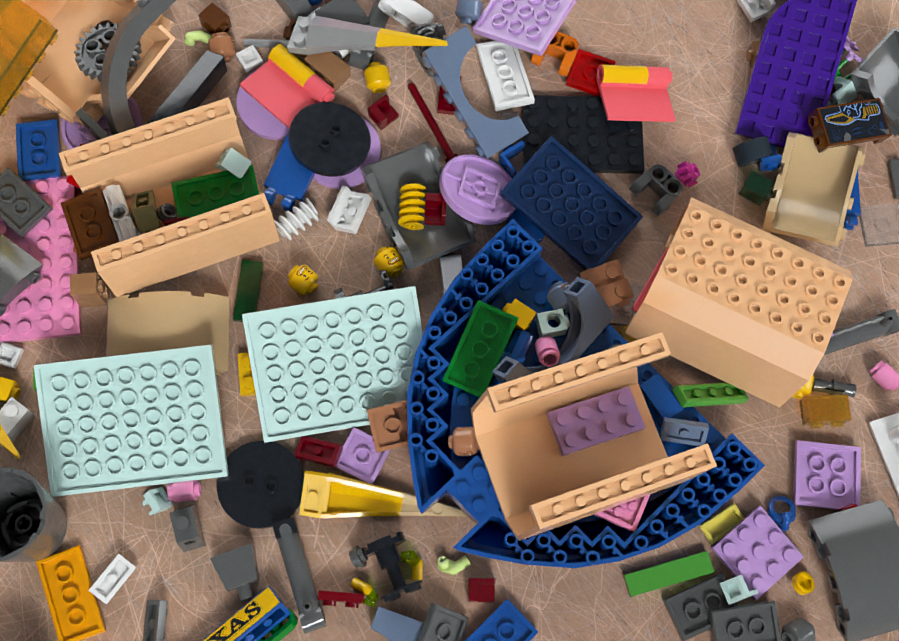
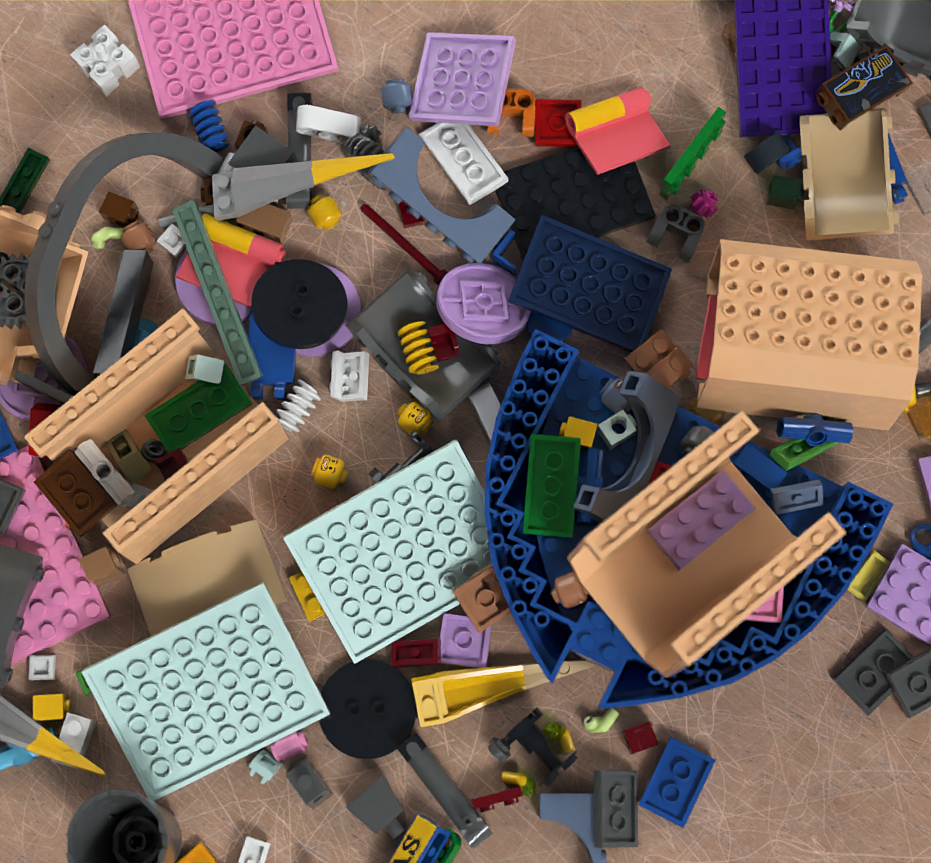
camera: 10 degrees left, 5 degrees up
dark green tile [233,260,264,322] -> none
dark red panel [368,94,399,130] -> none
bright pink brick [535,336,560,367] -> none
bright green tile [623,551,714,597] -> none
light aqua panel [720,575,759,605] -> none
none -> sand green plate [172,200,263,386]
none -> green plate [659,107,726,200]
none -> blue piece [776,414,853,446]

